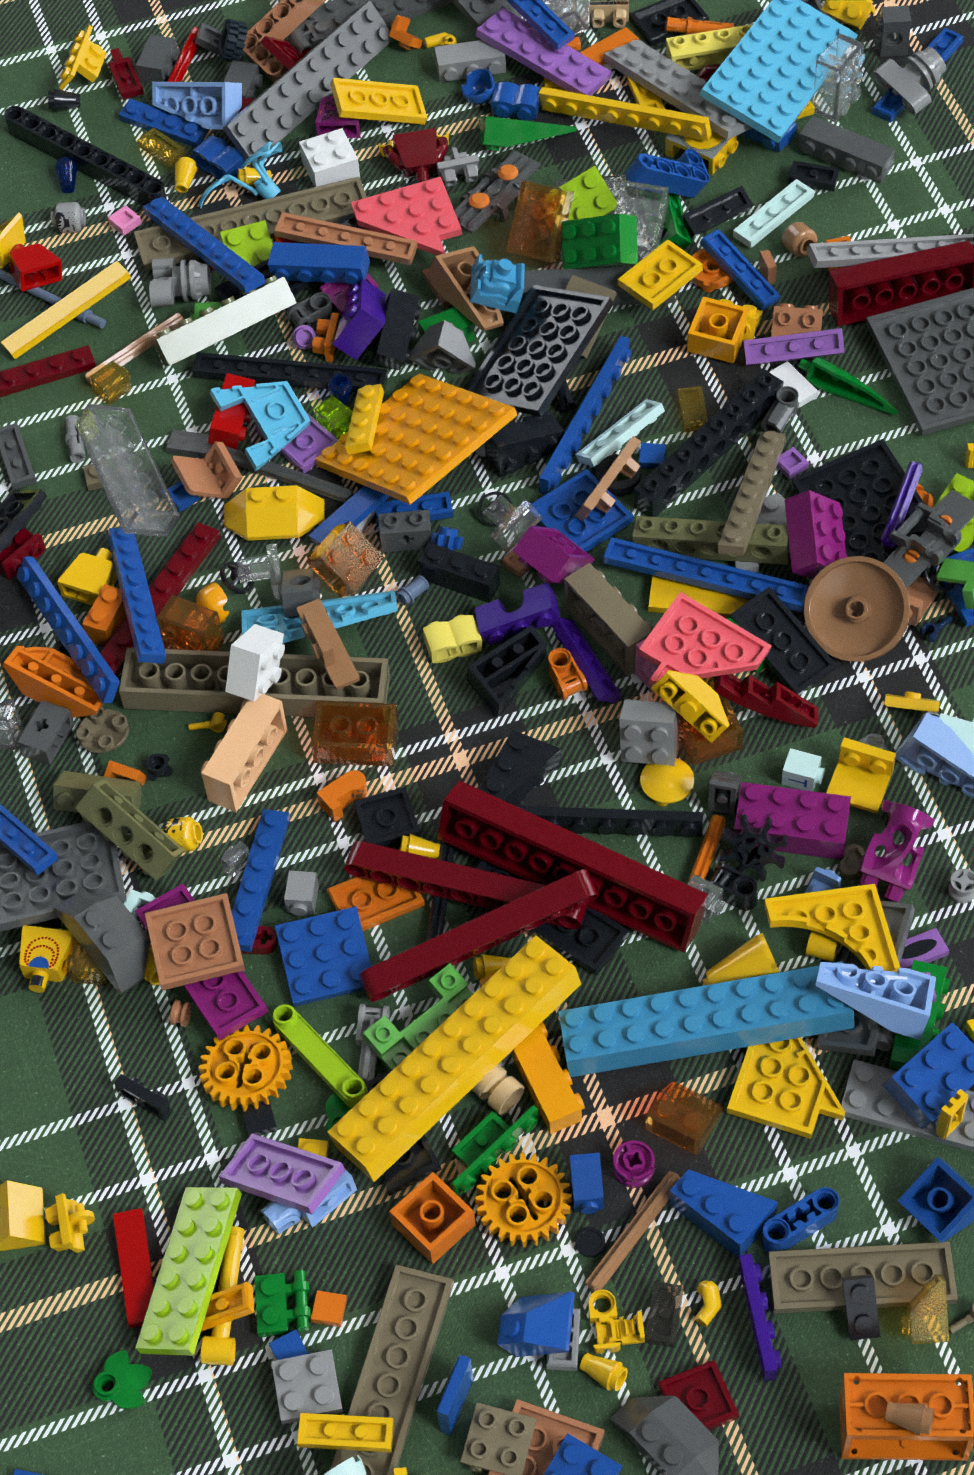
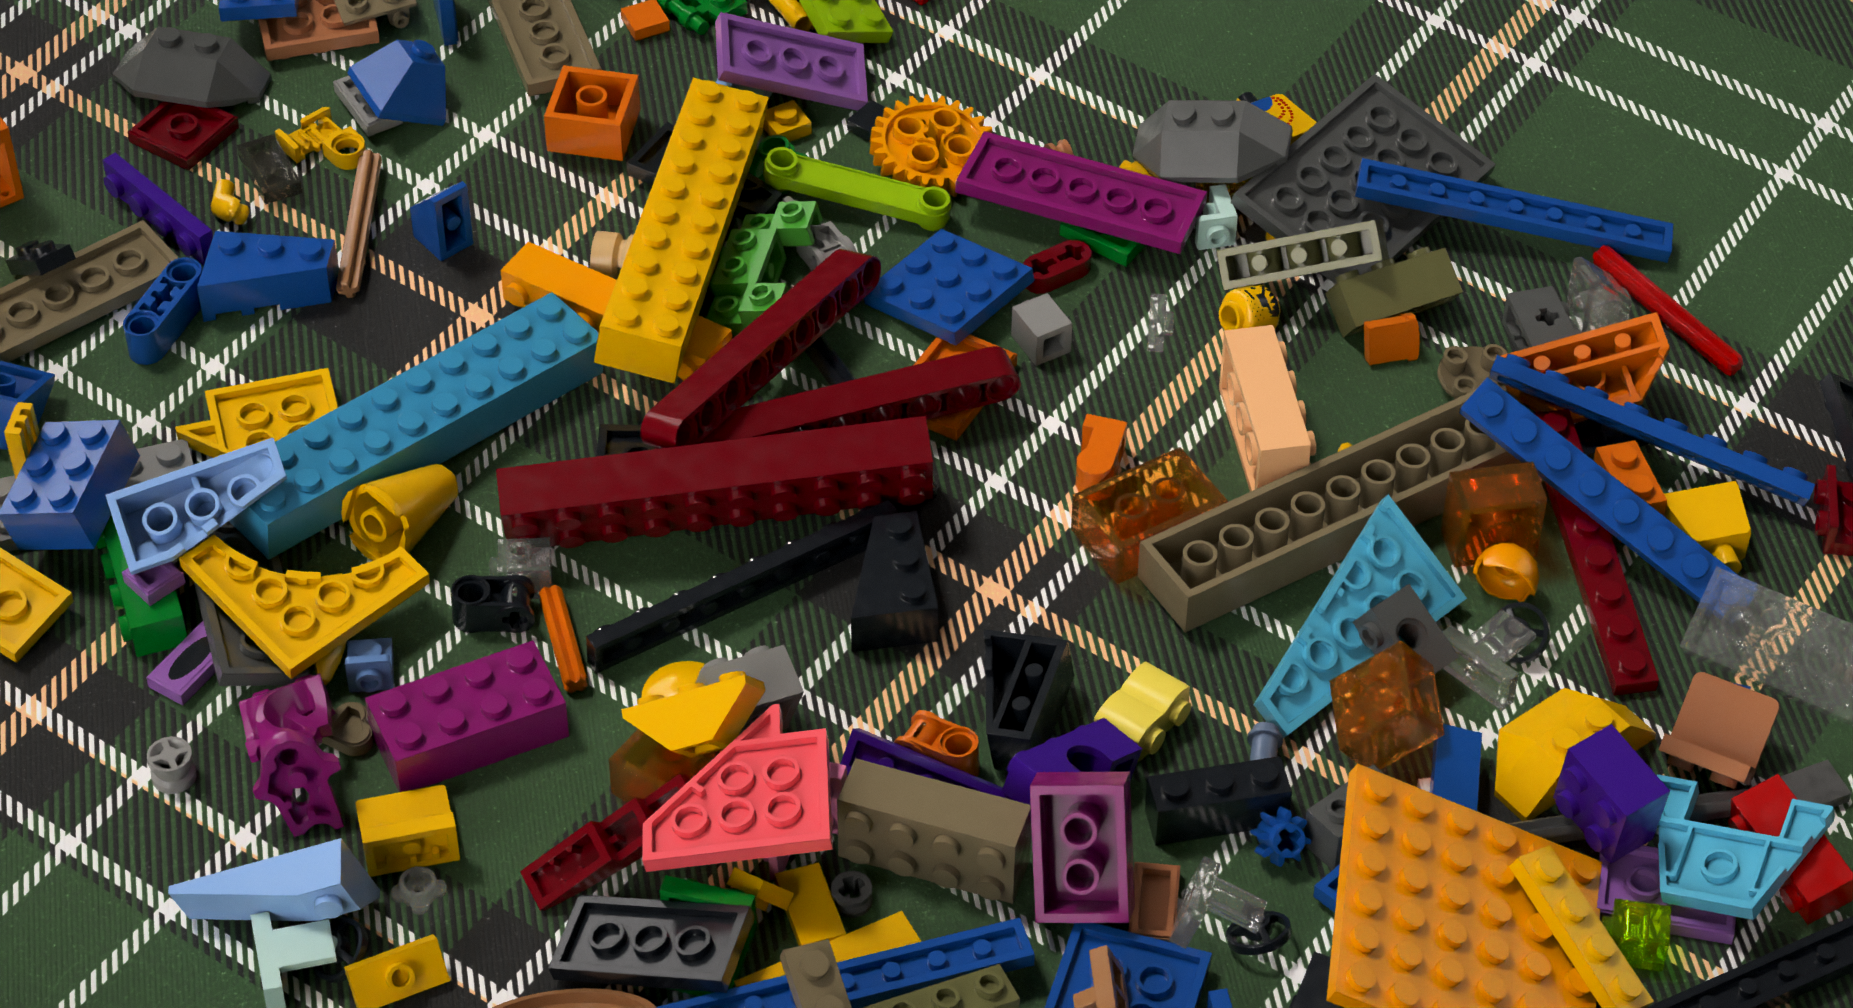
camera: 140 degrees right, 10 degrees down
black plate [114,1074,172,1121] -> none
black plate [143,754,173,781] -> none
nougat plate [145,893,245,991] -> none
white brick [225,624,285,701] -> none
blue plate [232,809,290,952] -> none
medium nougat bracket [296,599,360,690] -> none
clear blue cone [328,374,352,411] -> none
black plate [353,787,421,847] -> none
yellow cone [400,834,440,859] -> none
green bracket [451,1105,538,1195] -> none
light orange gear [475,1152,572,1248] -> none
black piece [575,1227,605,1258] -> none
yellow cone [580,1353,628,1391] -> none
magenta wheel [613,1140,655,1188] -> none
clear orange slope [646,1081,725,1156] -> none
dark grey slope [708,771,742,817] -> none
black gear [720,814,788,882] -> none
light aqua brick [781,748,825,791] -> none
none -> dark purple brick [1553,724,1670,864]

